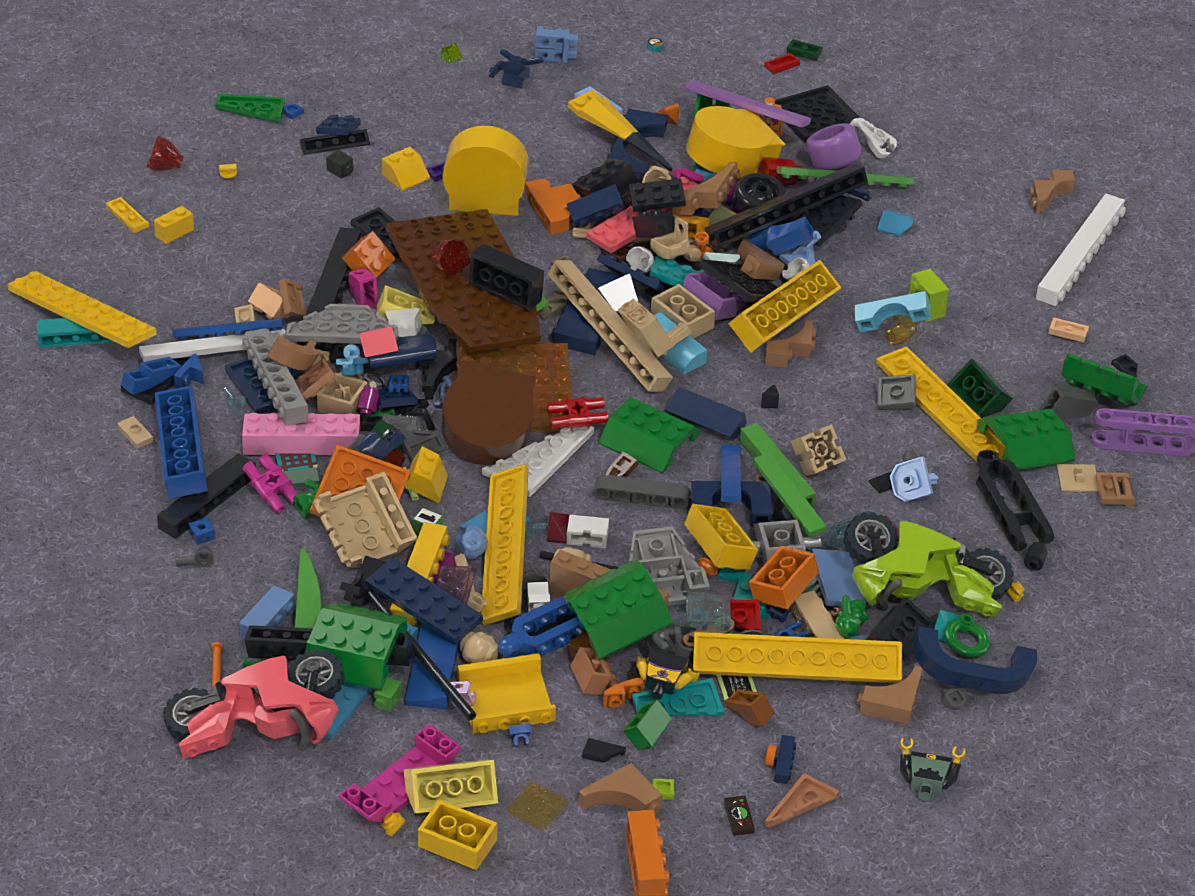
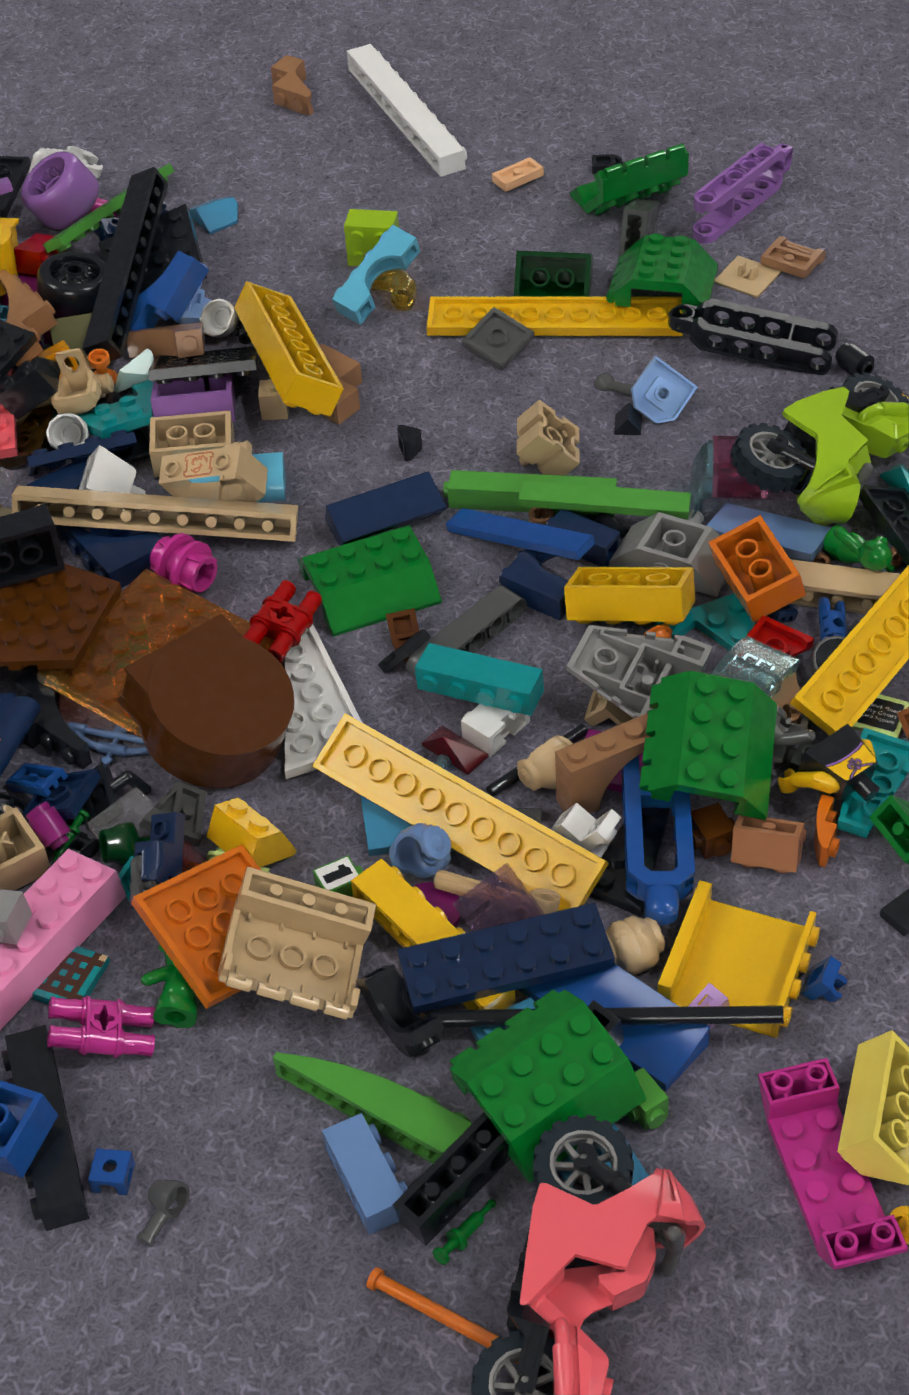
camera: 50 degrees left, 5 degrees up
sand green tile [283,467,319,488] -> none
none -> dark pink piece [150,533,218,595]
none -> black tile [378,629,431,673]
none -> teal brick [415,643,544,716]

